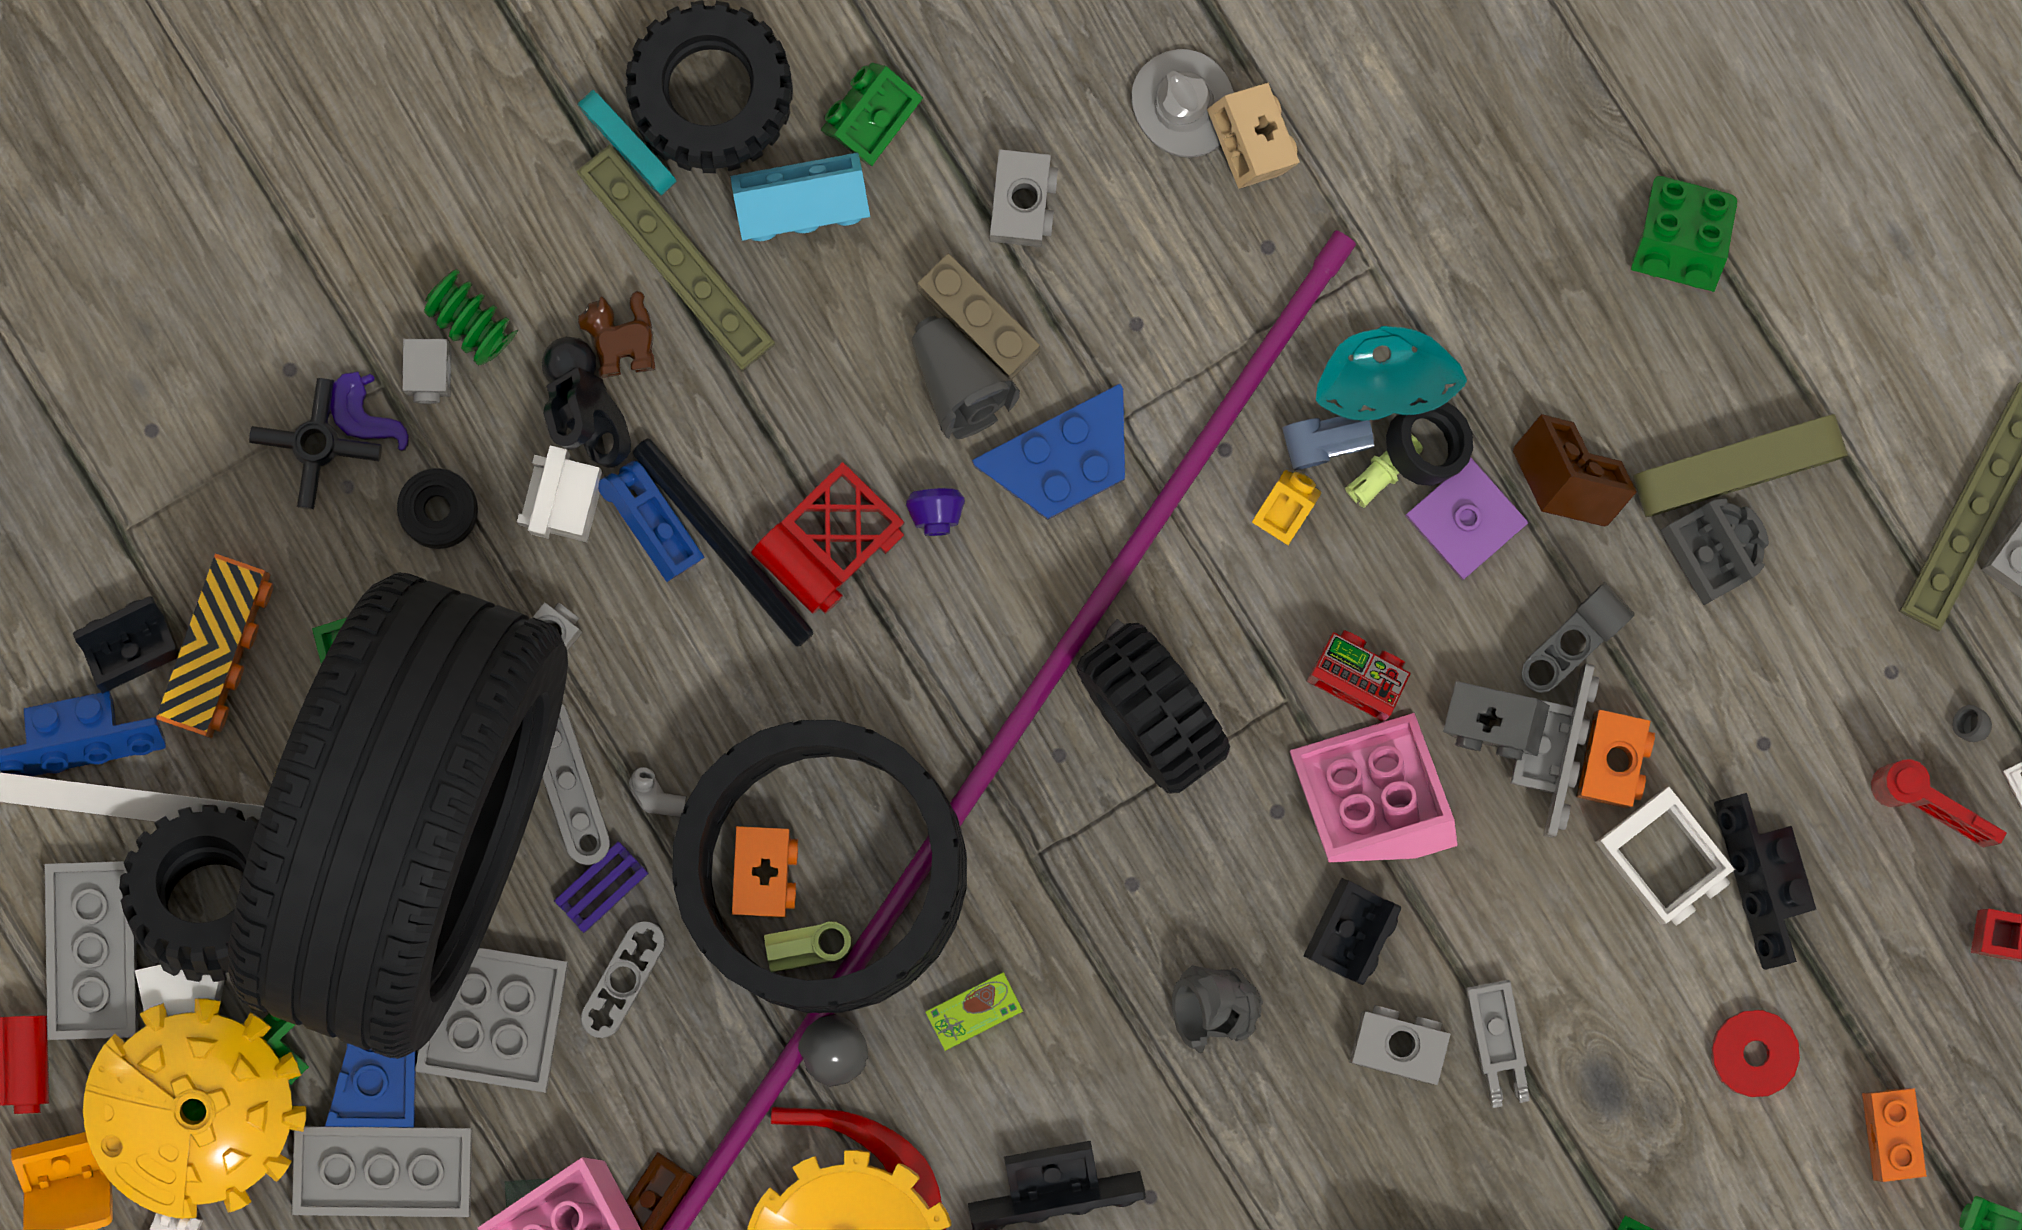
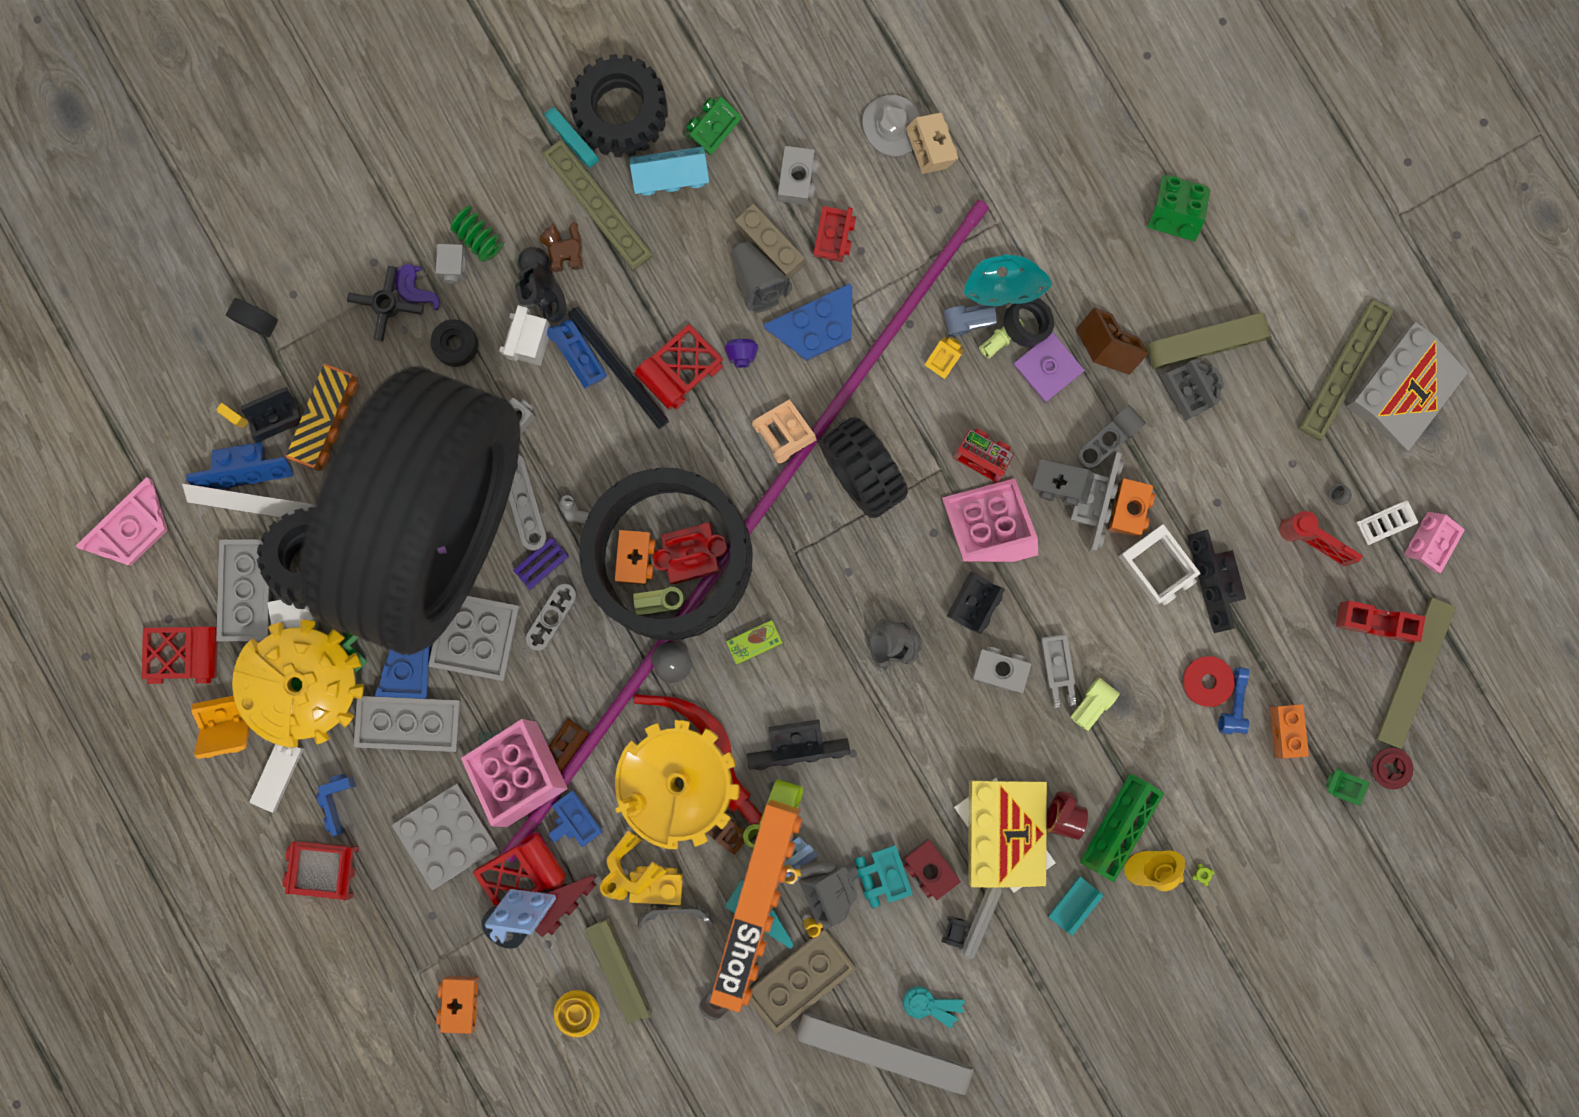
camera: 10 degrees right, 0 degrees up
none -> yellow tile [216,403,248,428]
none -> black tyre [226,298,278,338]
none -> red piece [653,522,728,585]
none -> light nougat plate [752,399,816,463]
none -> red bracket [813,206,856,262]
none -> yellowish green piece [1070,677,1120,731]
none -> blue brick [1218,668,1249,735]

